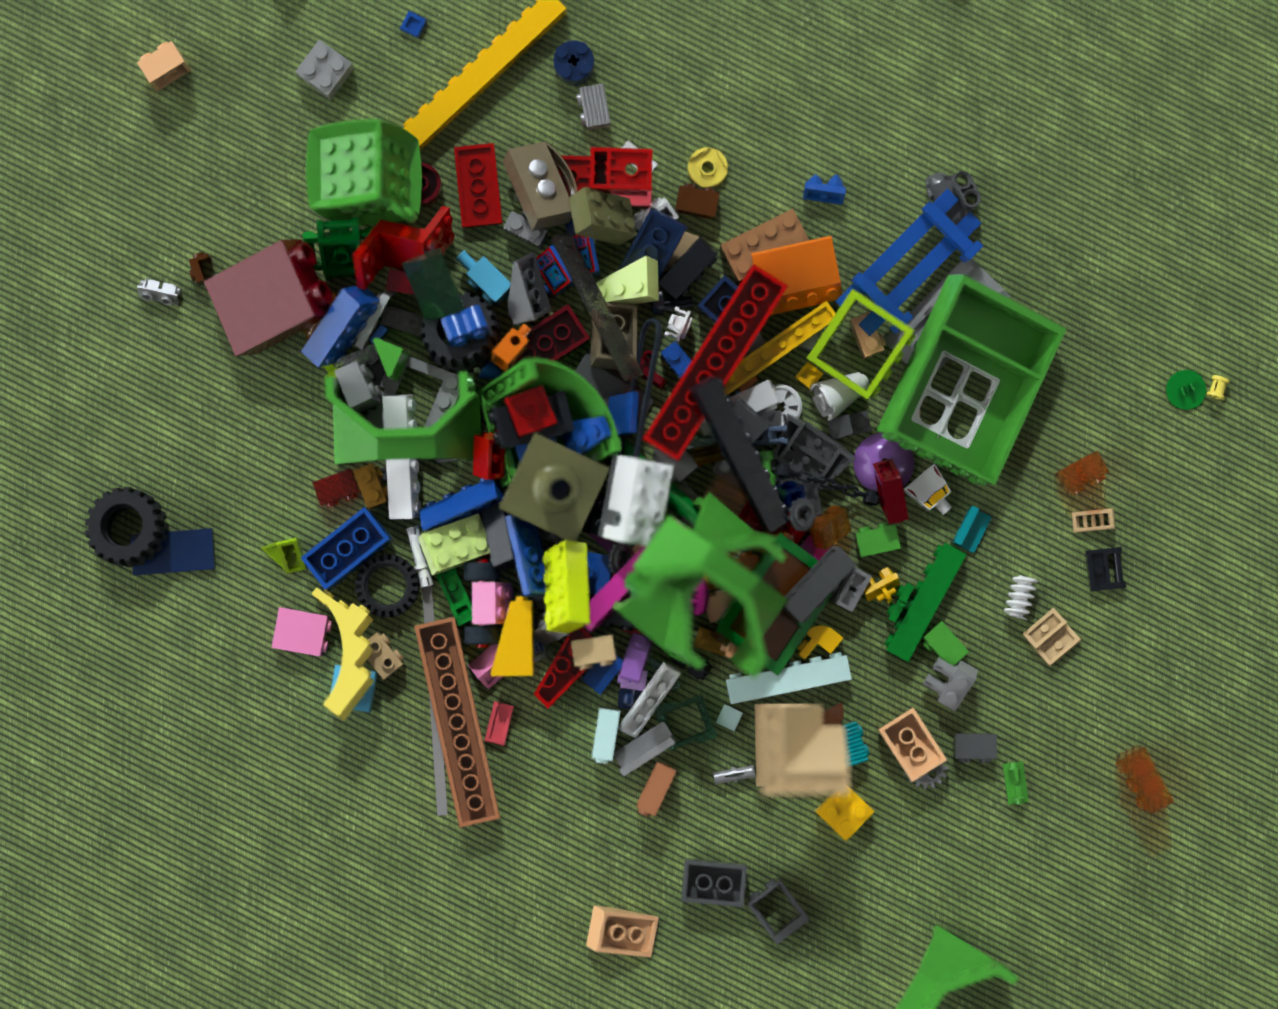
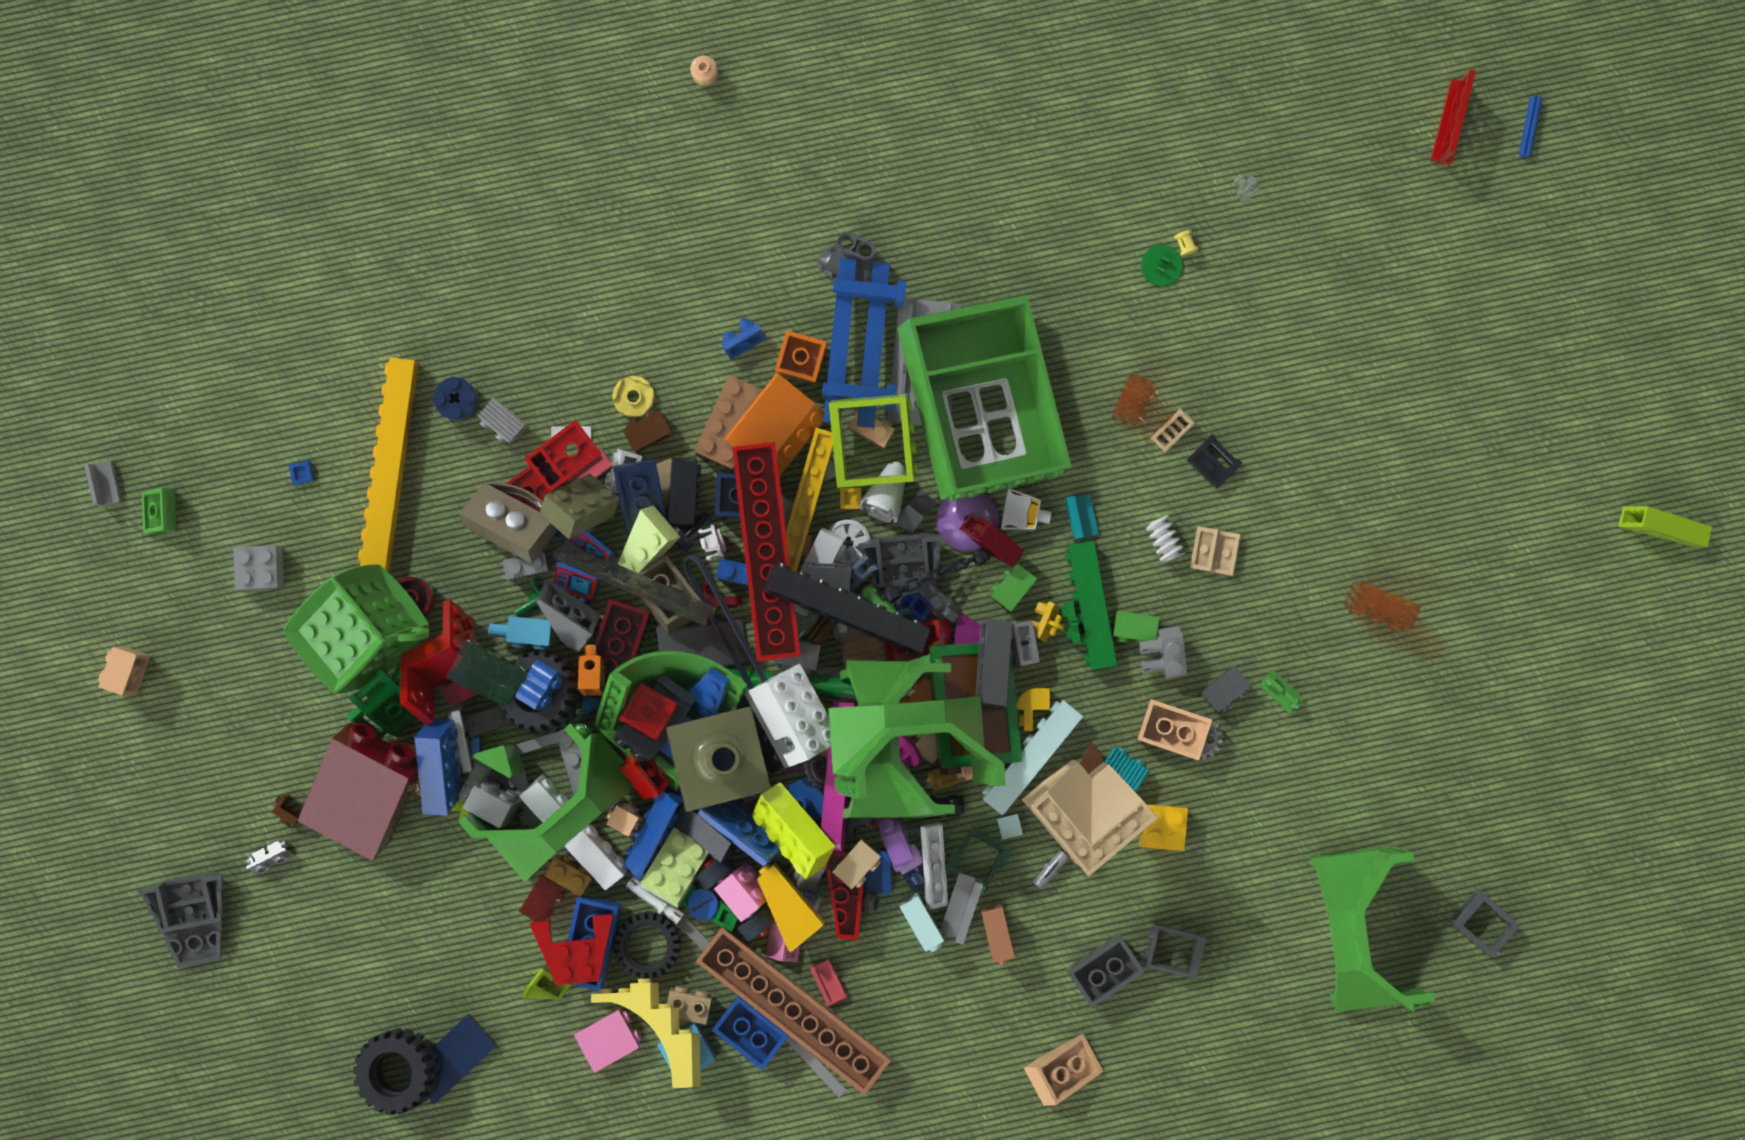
camera: 30 degrees left, 0 degrees up
red plate [454,143,503,228] -> none
blue tile [608,391,639,437] -> none
dark grey gear [788,498,815,531] -> none
clear orange brick [809,505,852,550] -> none
none -> dark grey wedge [138,872,223,968]
none -> green hose [513,578,542,617]
none -> red wing [530,914,614,985]
none -> light nougat brick [606,804,646,837]
none -> blue piece [688,882,718,921]
none -> blue brick [712,996,789,1070]
none -> orange brick [775,330,828,385]
none -> dark grey plate [862,891,880,913]

